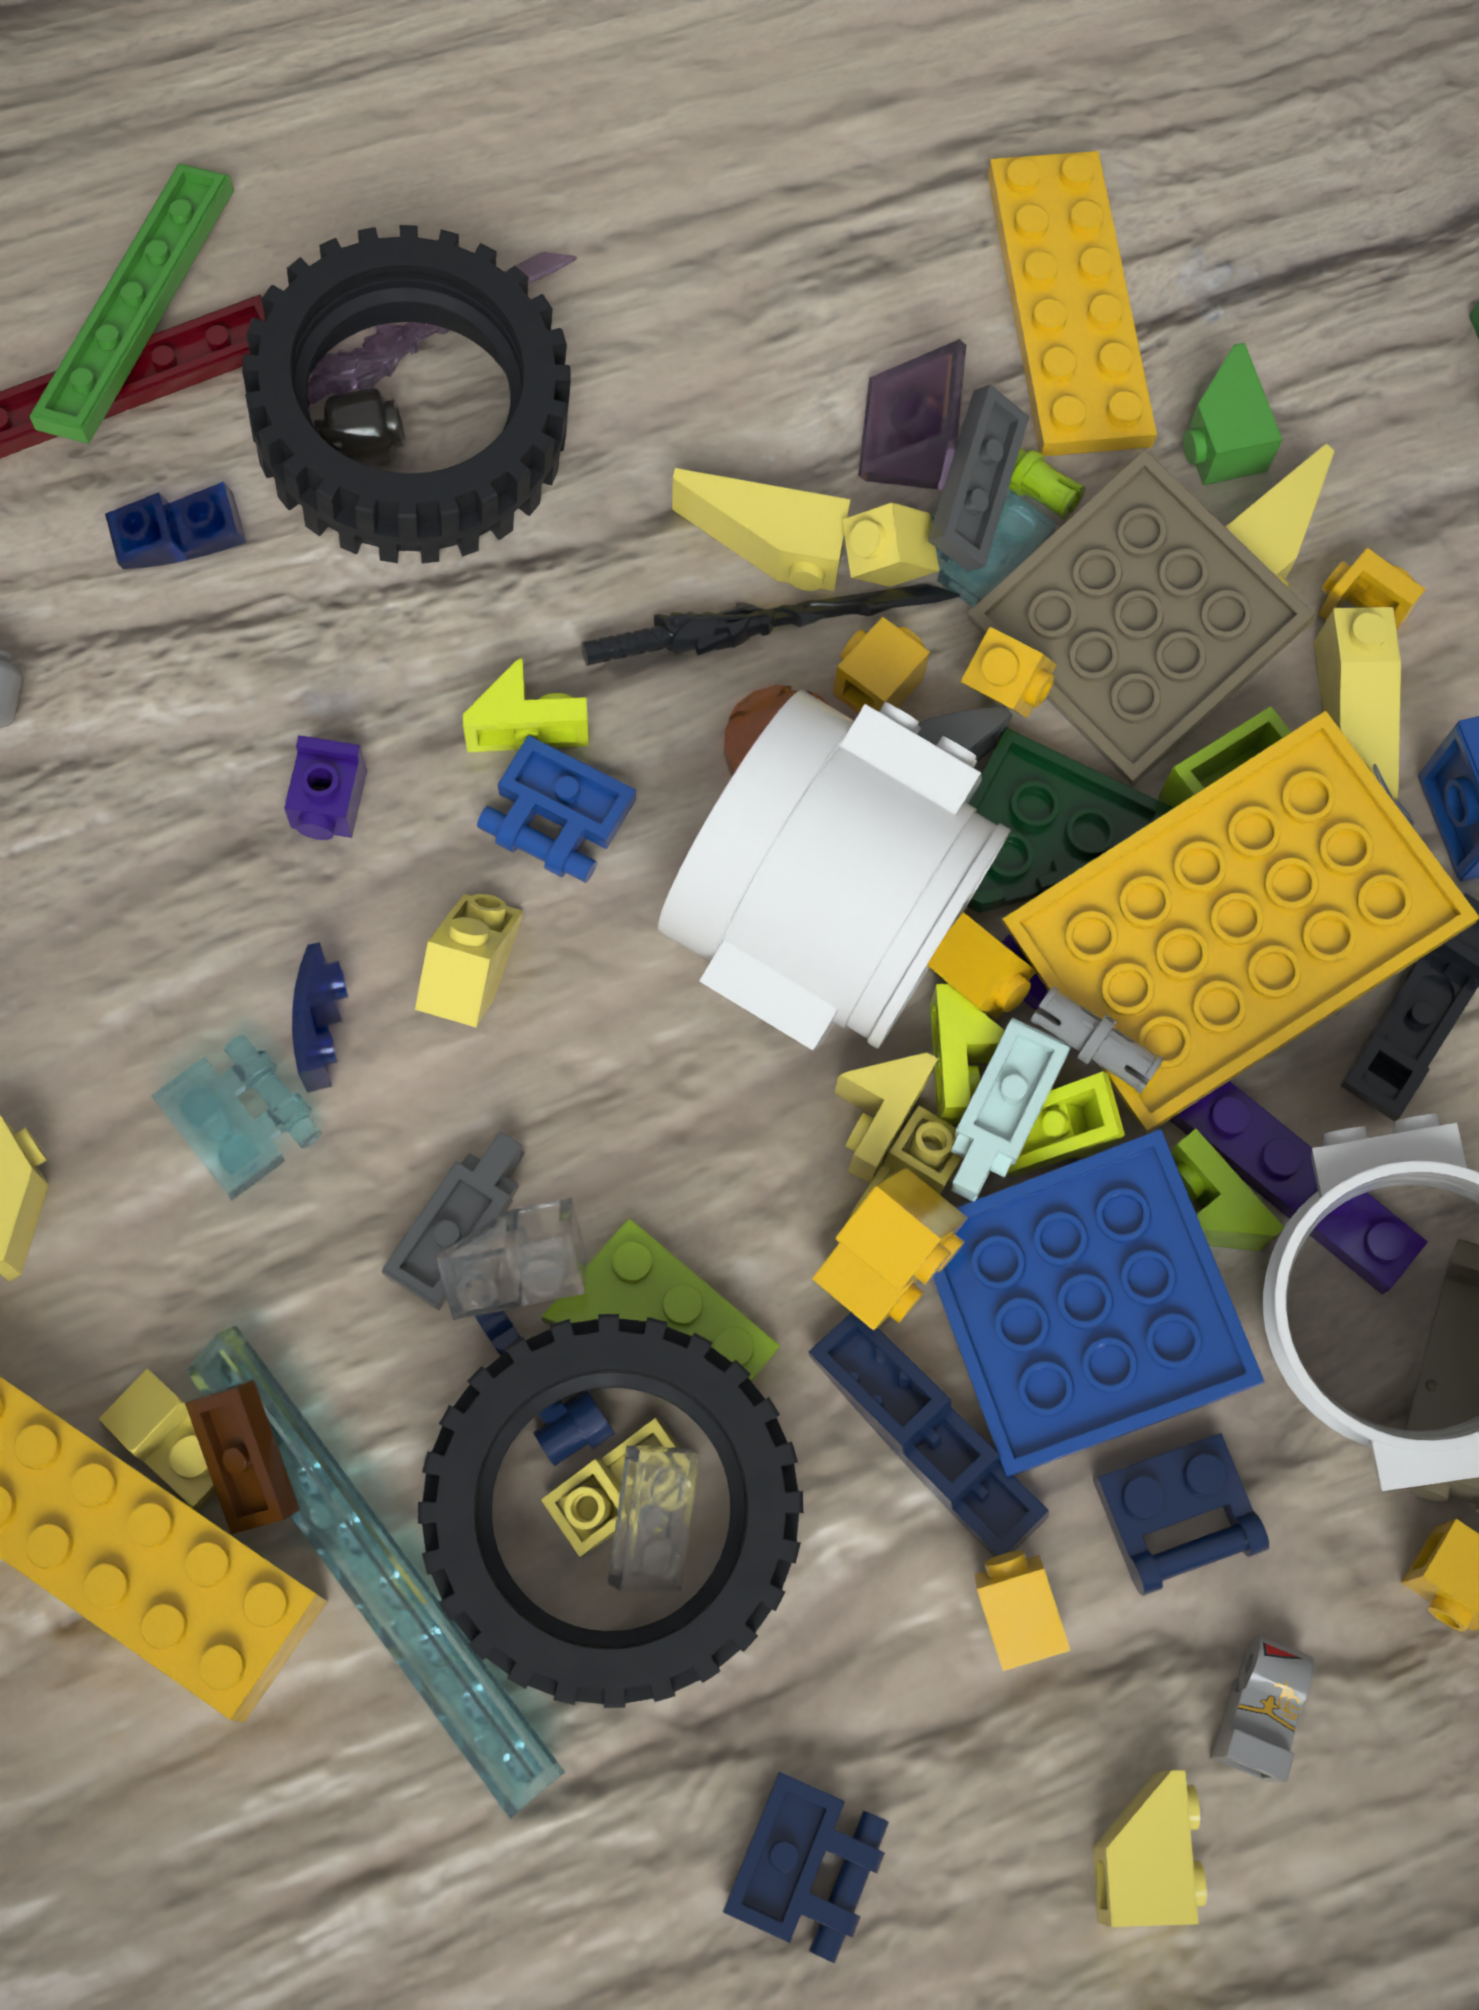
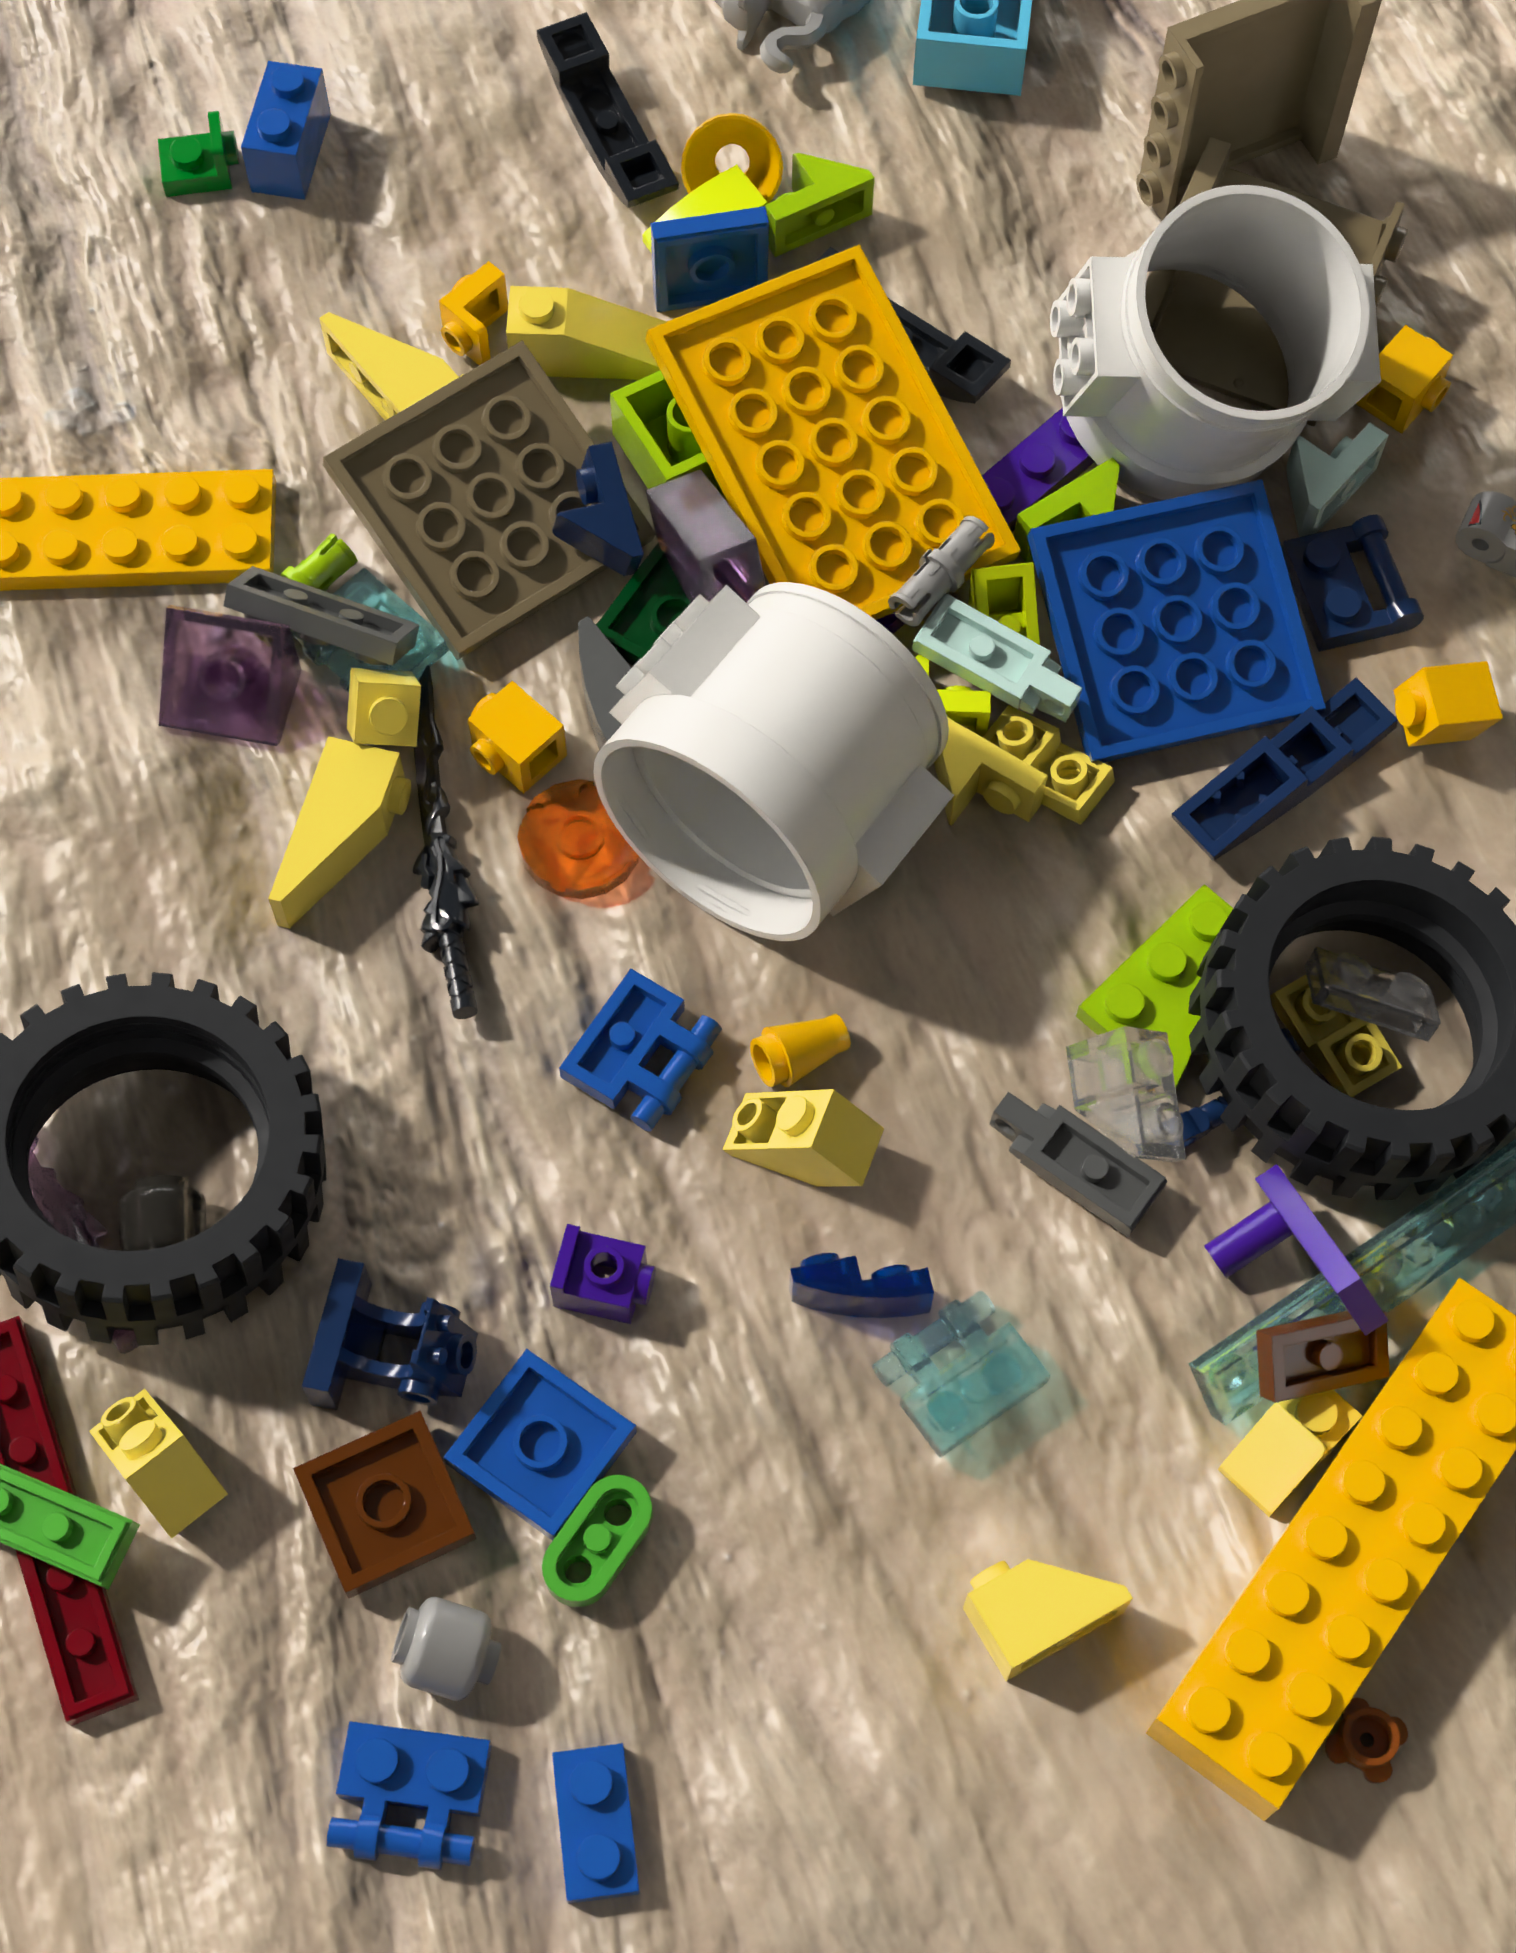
camera: 80 degrees left, 5 degrees down
clear blue slope [105,482,246,569] -> none
neon yellow slope [463,658,589,752] -> none
yellow brick [812,1168,968,1331] -> none
yellow brick [960,627,1057,719] -> none
bright green slope [1183,343,1283,485] -> none
none -> light yellow slope [89,1389,228,1539]
none -> reddish brown plate [293,1411,477,1599]
none -> dark blue tile [302,1258,478,1410]
none -> blue plate [444,1349,637,1541]
none -> bright green plate [542,1475,653,1607]
none -> dark blue slope [552,441,644,576]
none -> slope [646,469,765,604]
none -> yellow cone [750,1014,851,1087]
none -> dark purple piece [1204,1164,1389,1336]
none -> light aqua slope [1286,422,1389,537]

